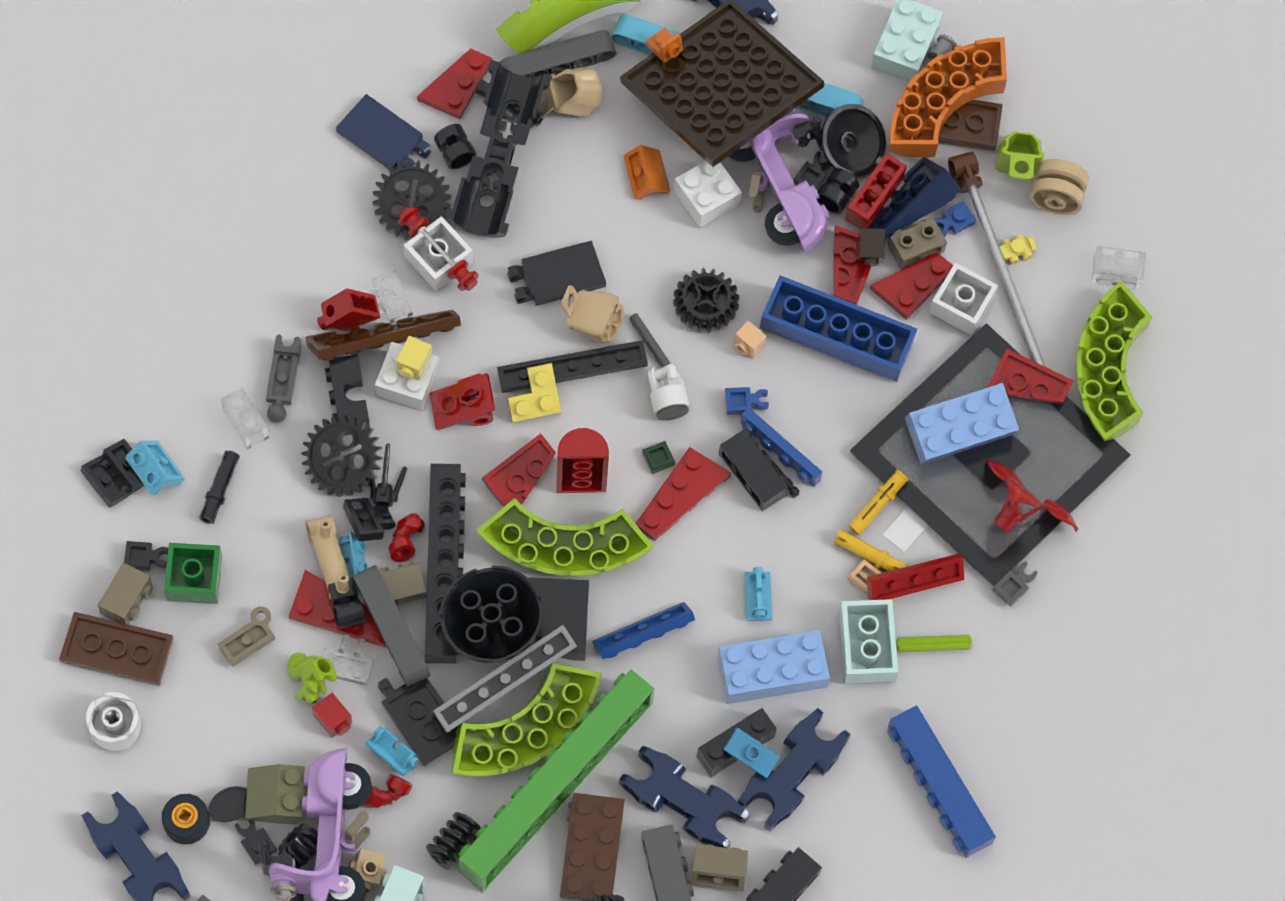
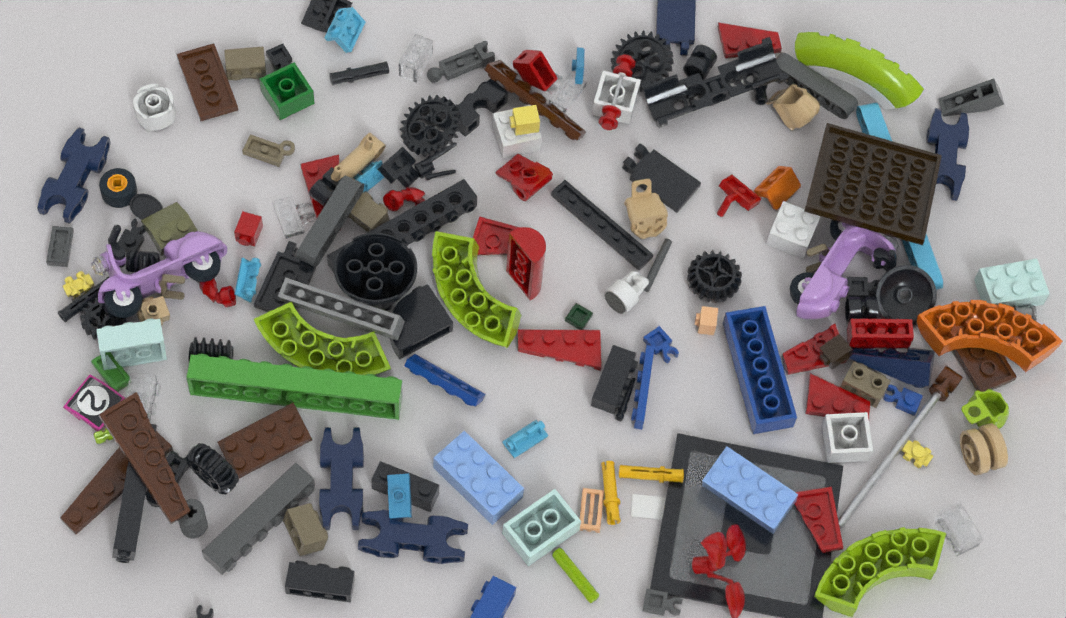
camera: 55 degrees right, 5 degrees down
lime animal [287,652,337,704] -> none
light yellow plate [507,363,561,422] -> none
orange bracket [646,27,683,63] -> none
red plate [867,553,965,600] -> none
none -> dark azure plate [572,47,585,84]
none -> red plate [717,175,762,217]

